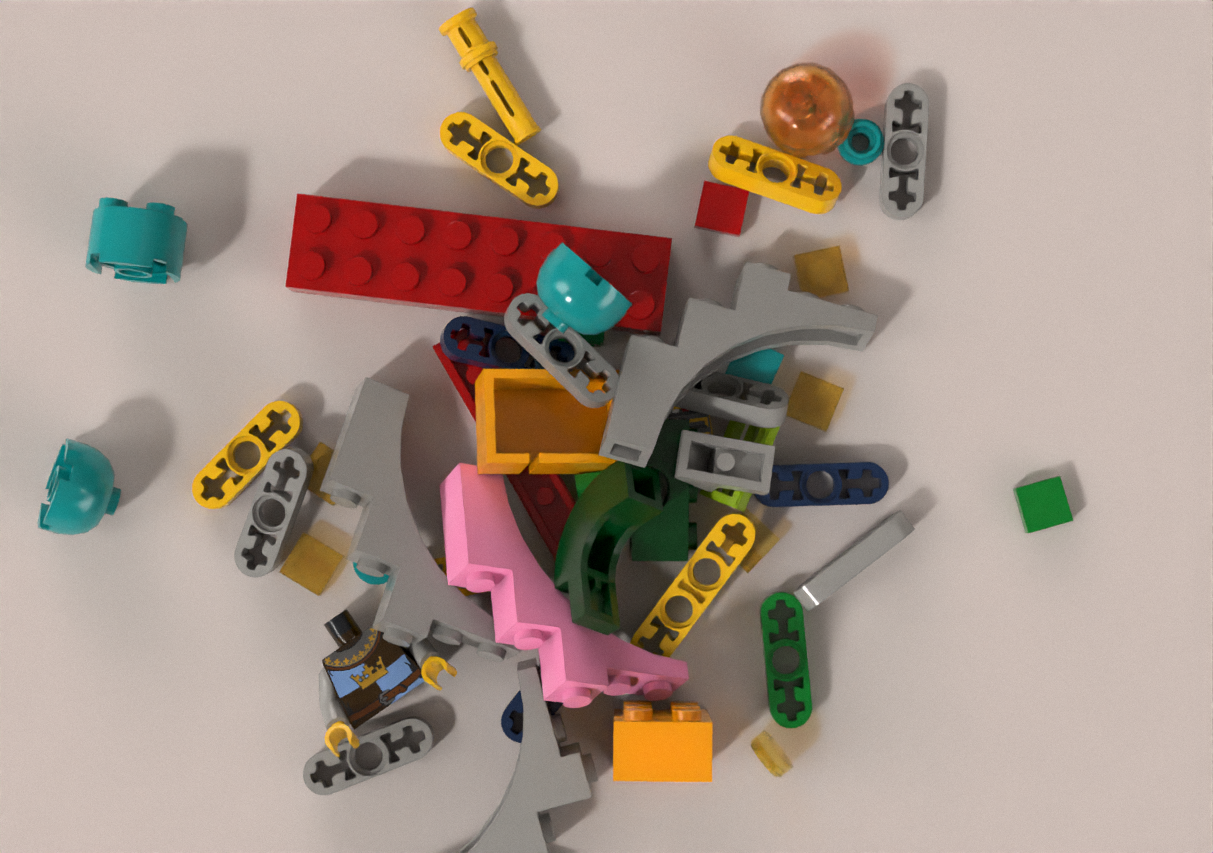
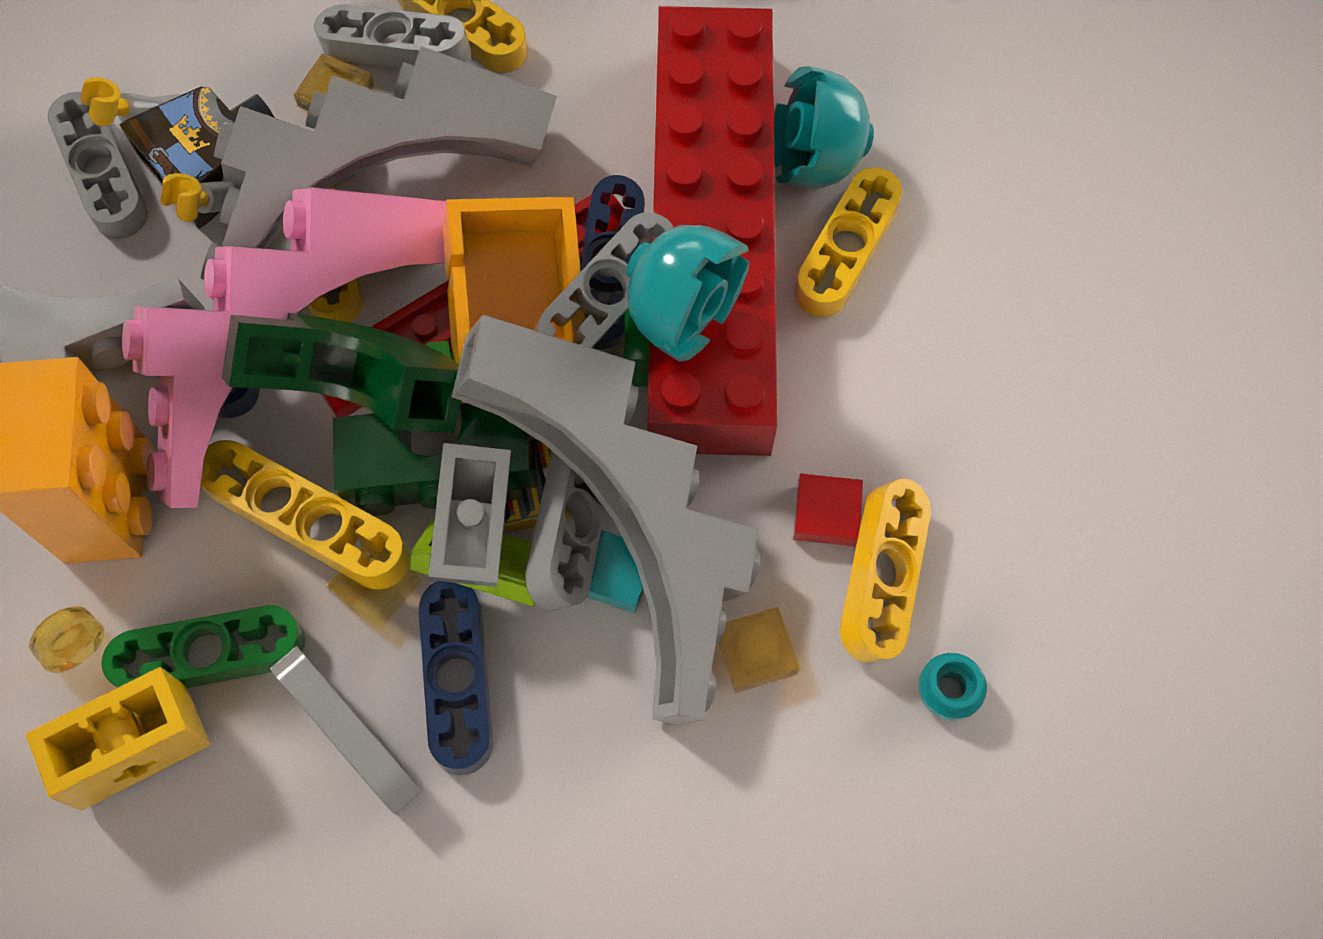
camera: 75 degrees right, 20 degrees down
yellow pin [439,7,541,145] -> none
clear orange cylinder [760,62,855,159] -> none
clear yellow tile [786,371,844,432] -> none
light grey beam [879,83,929,220] -> none
none -> yellow brick [25,667,211,811]
none -> teal cylinder [774,66,874,187]

